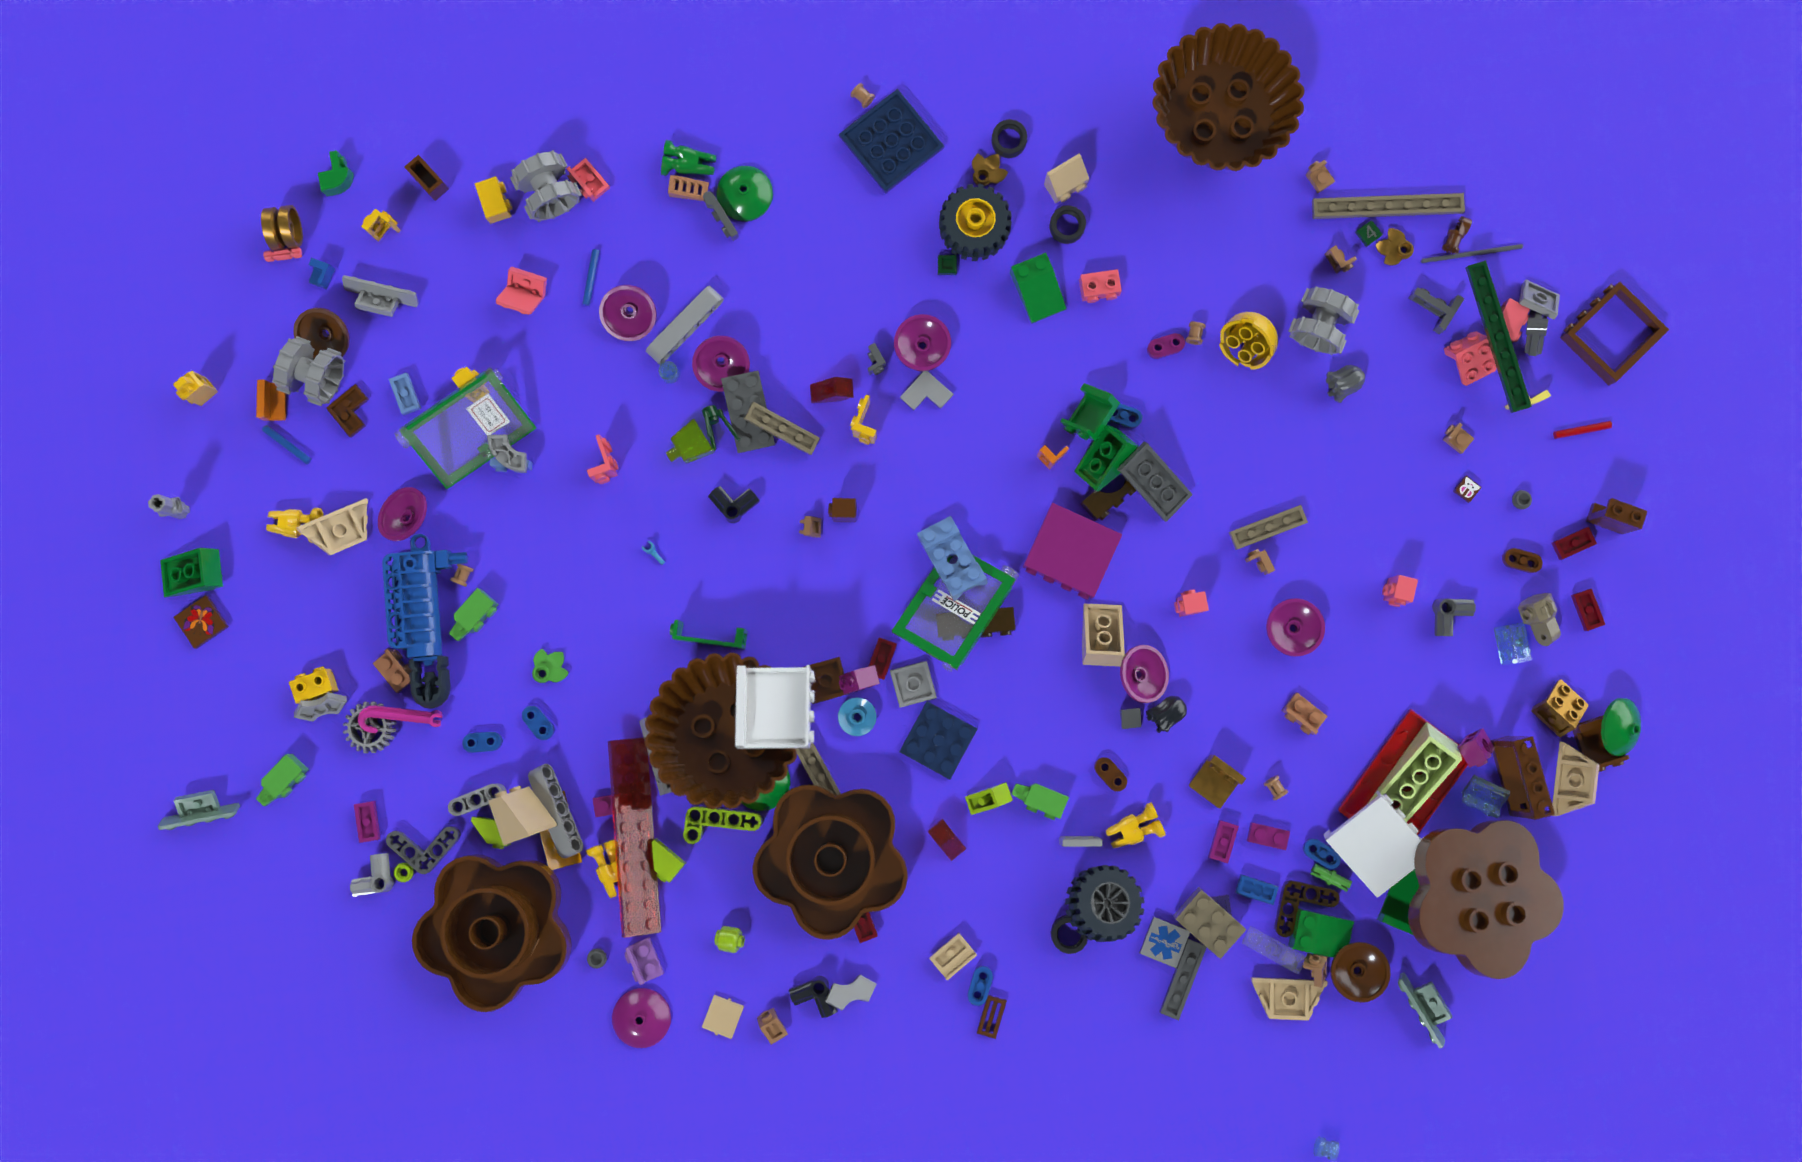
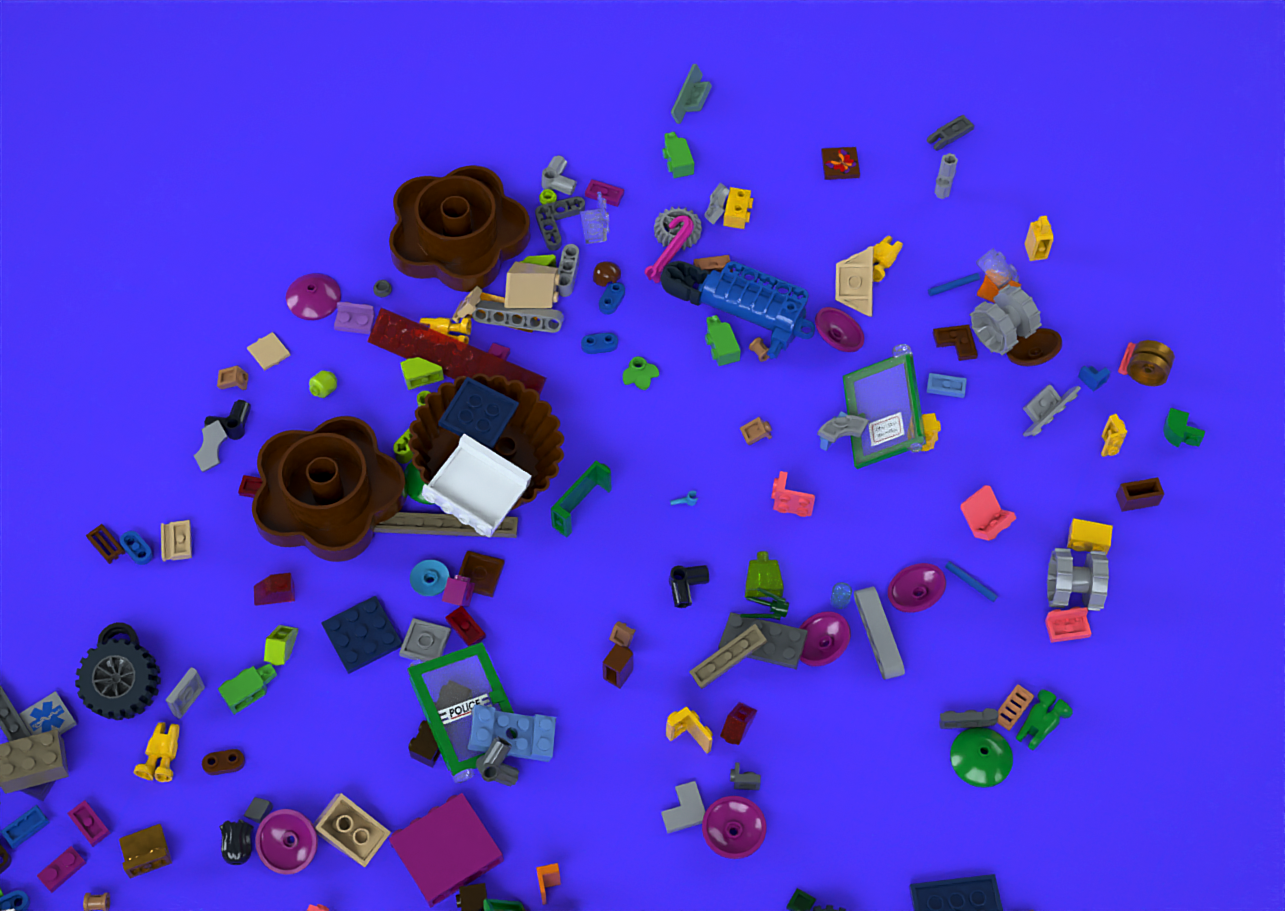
camera: 120 degrees right, 25 degrees down
green slope [160,548,223,597] -> none
none -> dark blue plate [438,377,519,451]
none -> tan plate [452,286,483,323]
none -> dark grey piece [476,736,519,787]
none -> clear bracket [580,192,610,244]
none -> reddish brown hair [593,261,621,287]
none -> medium nougat bracket [740,417,773,446]
none -> dark grey hinge [927,115,974,151]
none -> clear bracket [976,248,1020,289]

